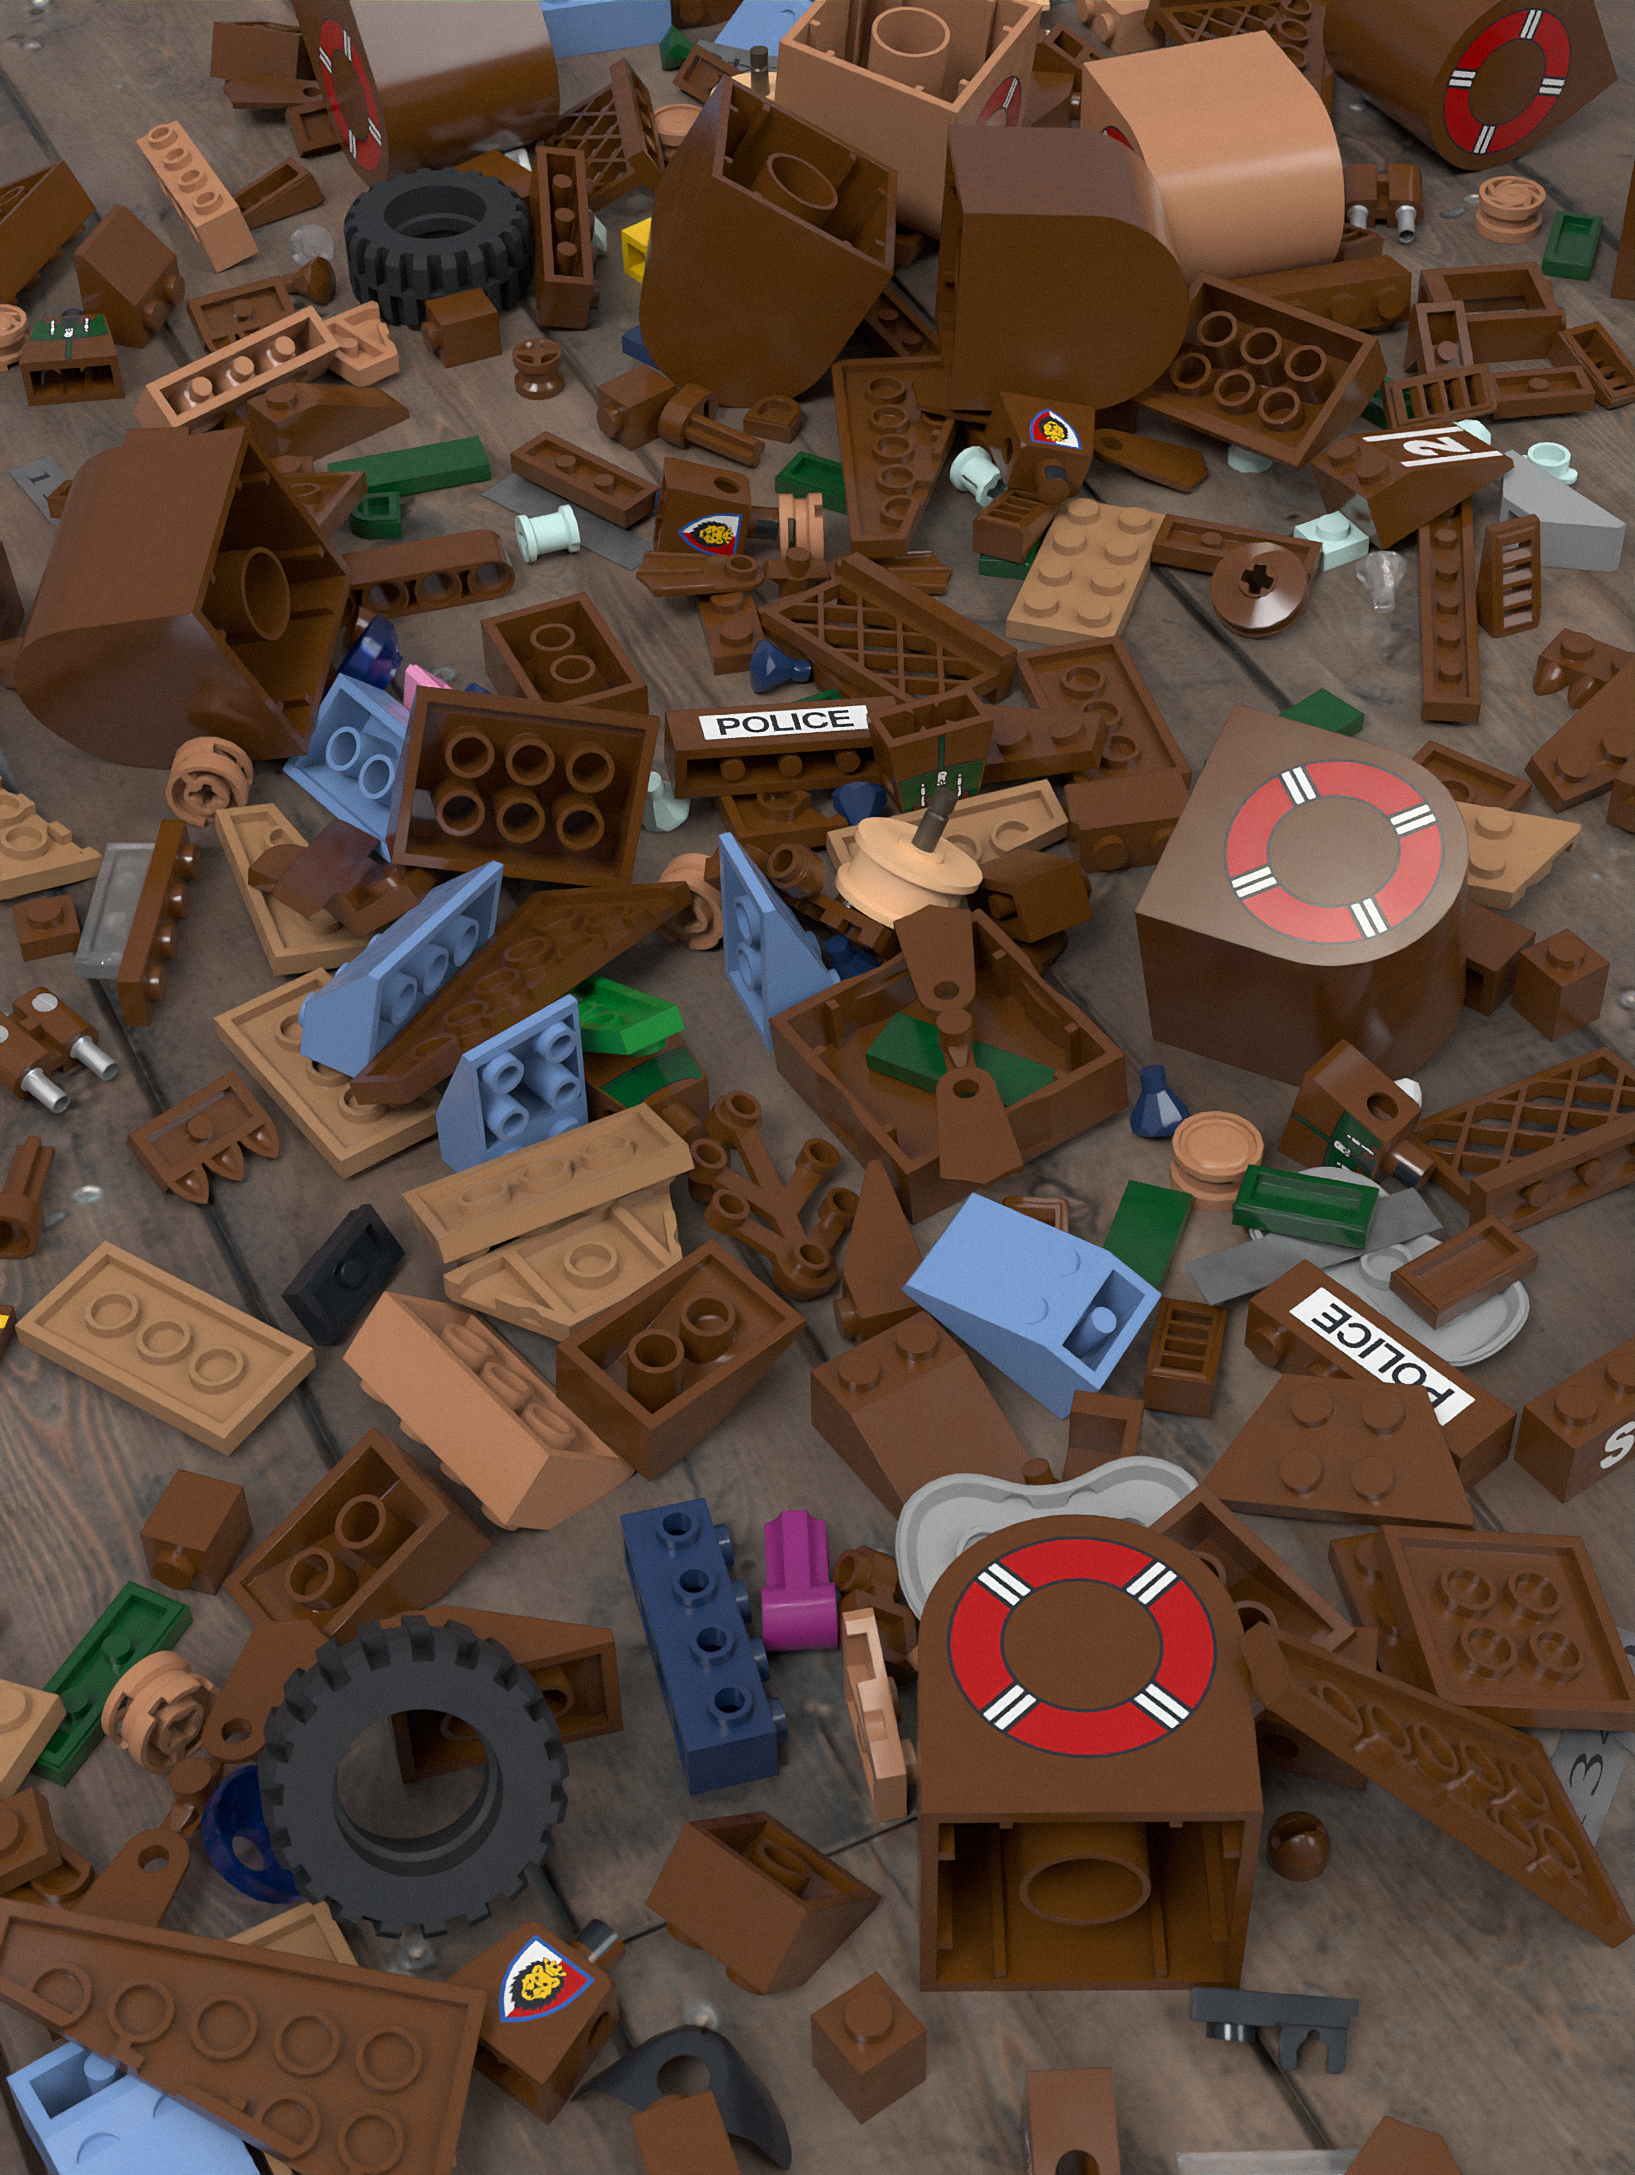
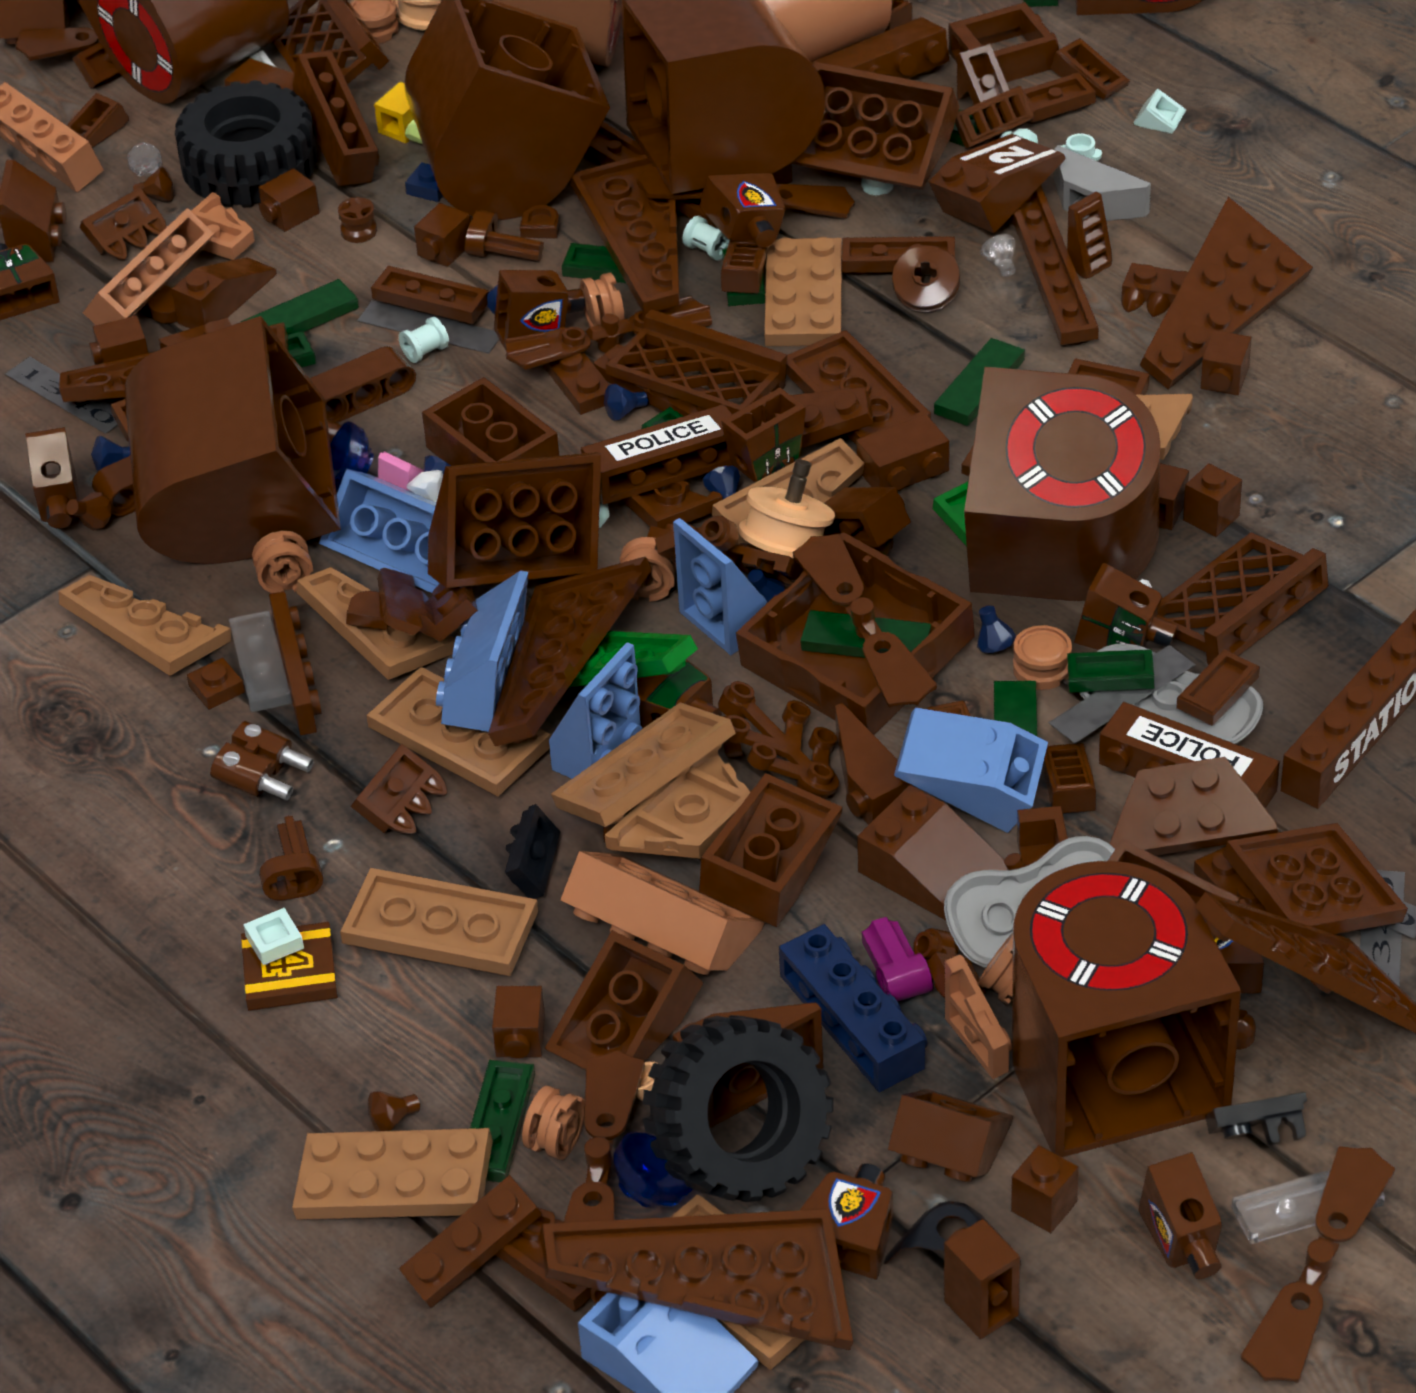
camera: 15 degrees left, 0 degrees up
light aqua plate [1294,511,1370,572] -> none

